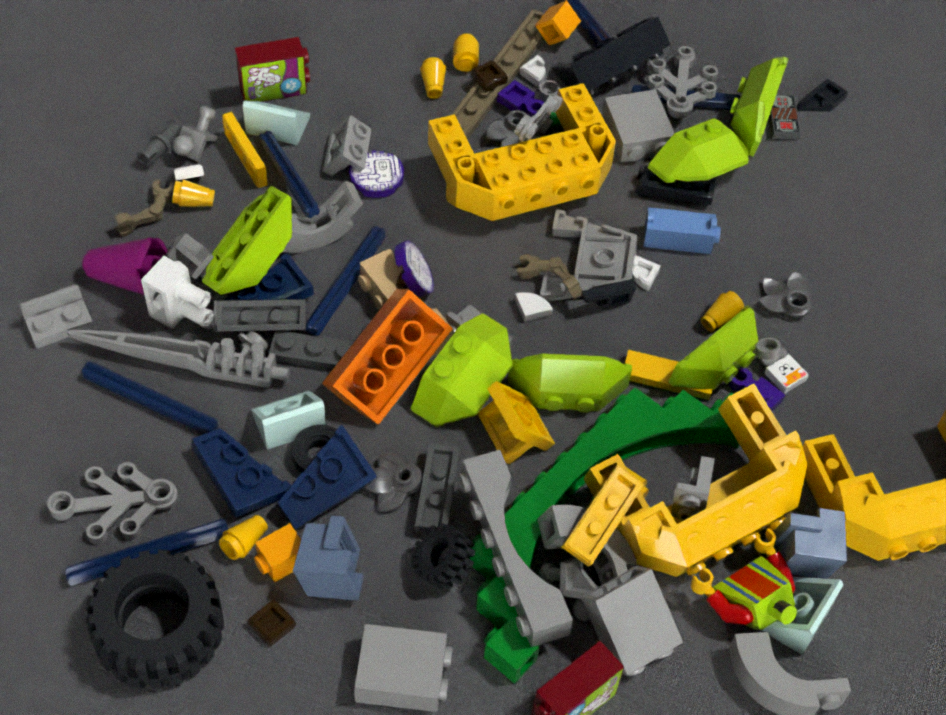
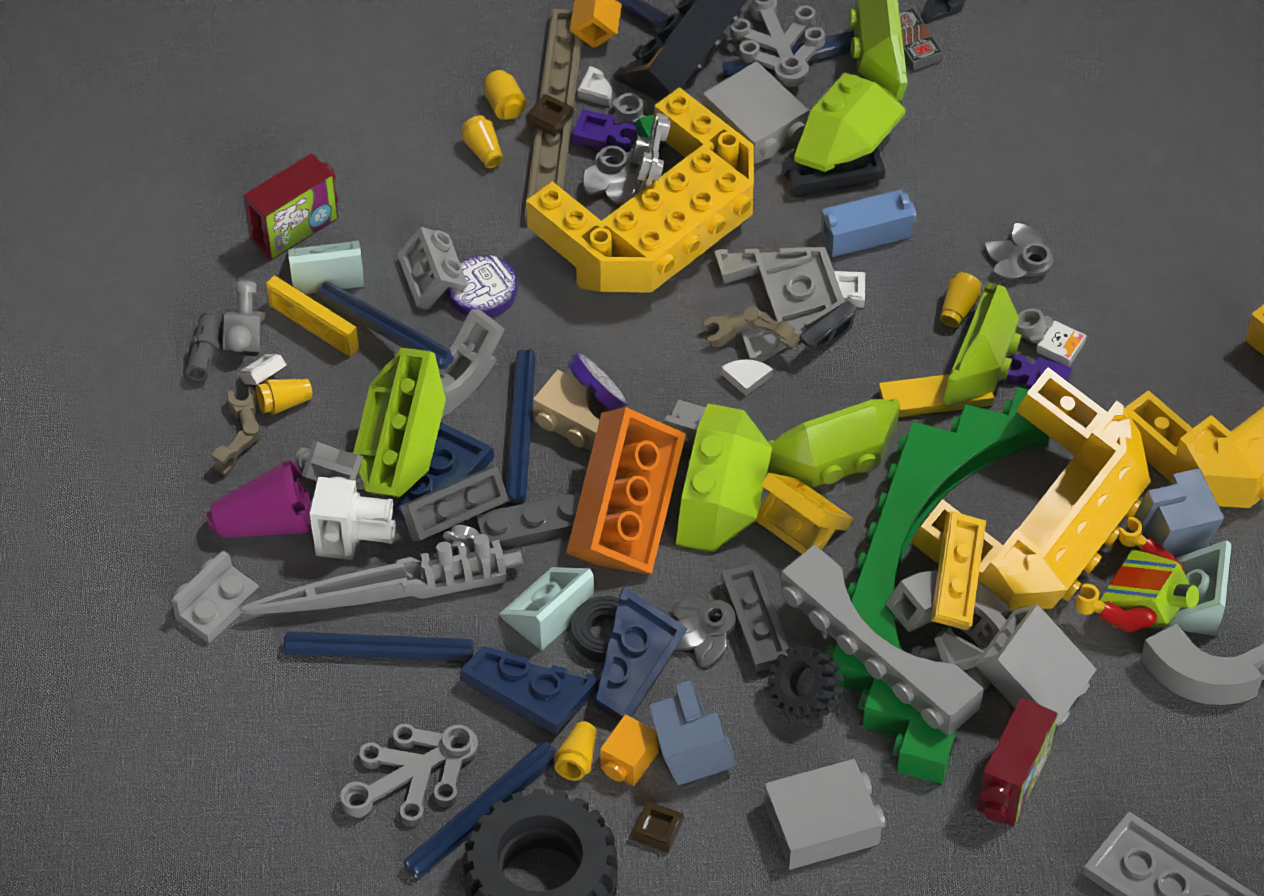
camera: 20 degrees left, 0 degrees up
light grey bracket [671,456,715,521] -> none

